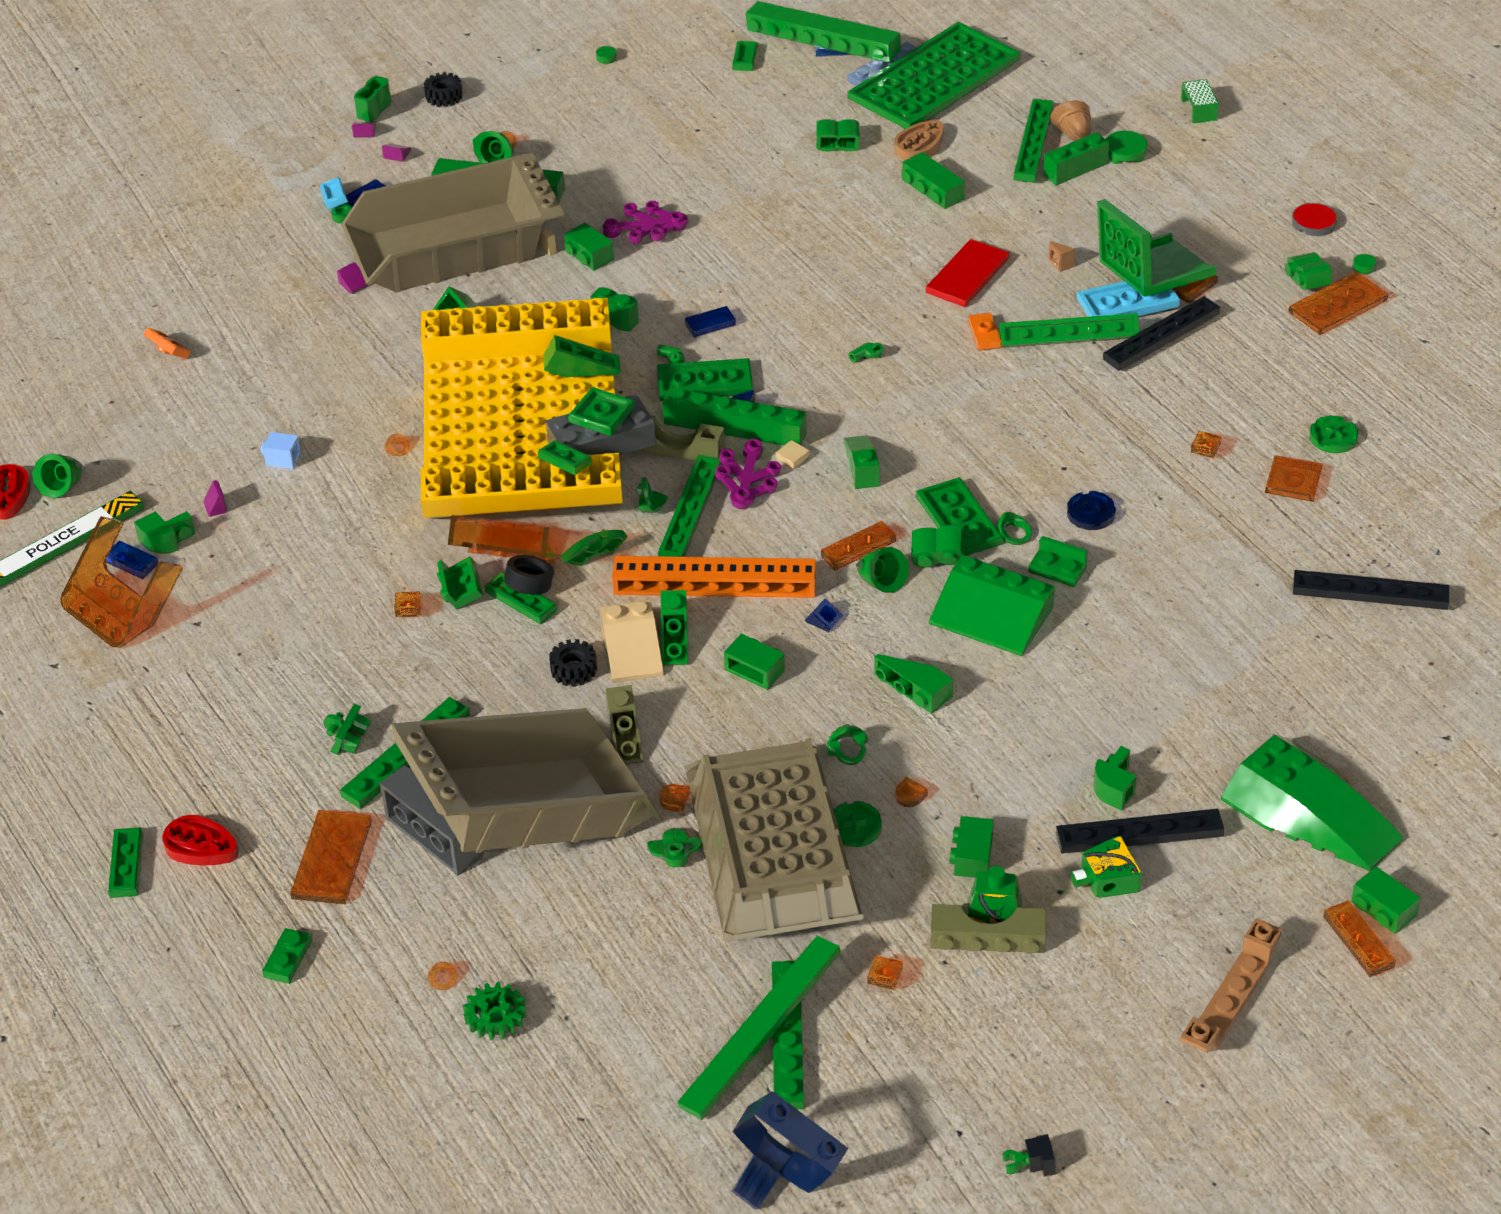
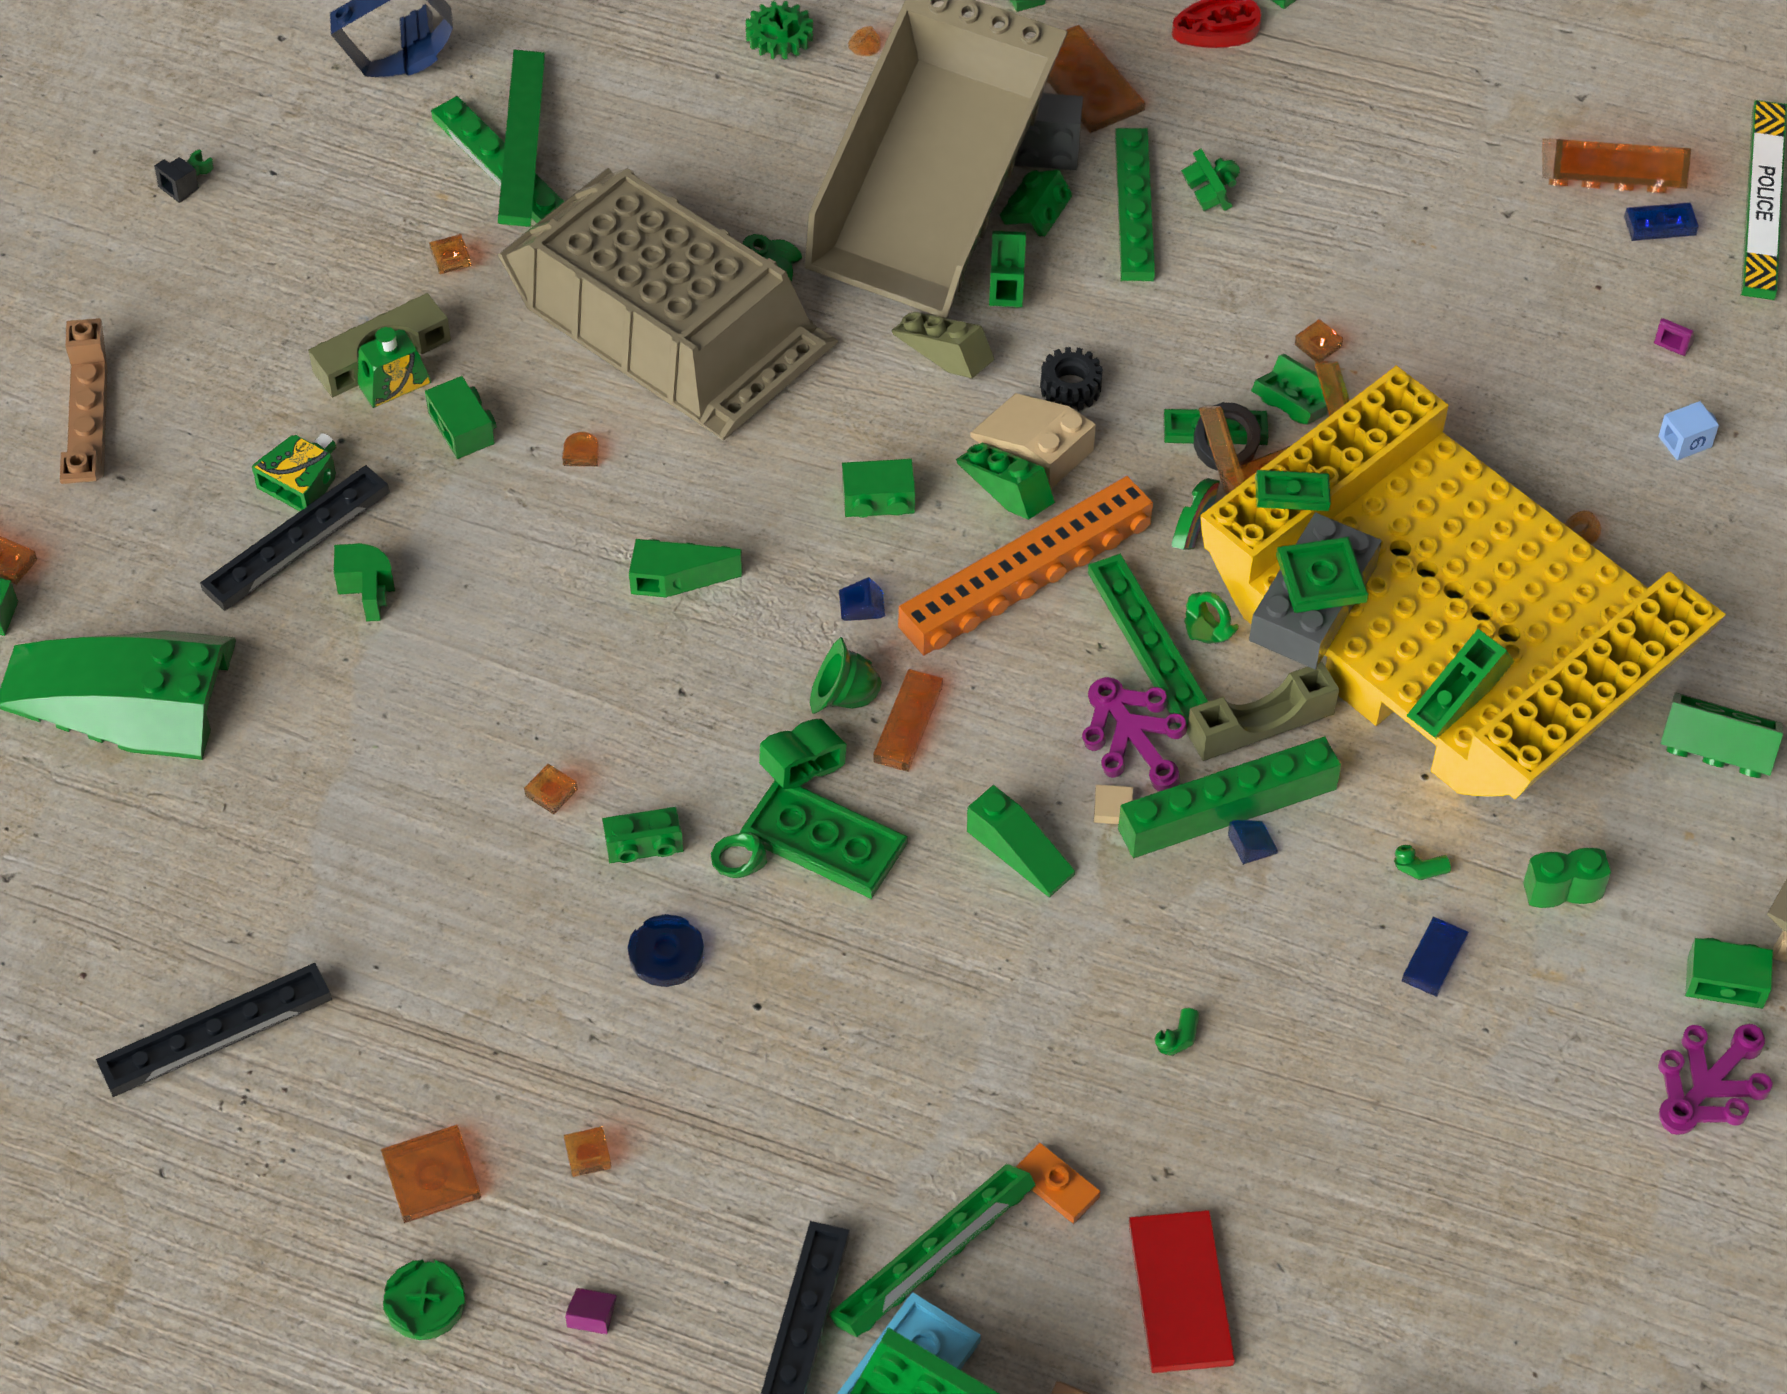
camera: 140 degrees right, 10 degrees up
green brick [134,511,195,554] -> none
green tile [657,358,753,401] -> none
clear orange tile [659,784,690,813] -> none
green piece [827,724,869,765] -> none
green tile [833,801,882,847] -> none
green slope [929,555,1055,656] -> none
none -> clear orange plate [524,764,578,815]
none -> magenta slope [565,1288,617,1334]

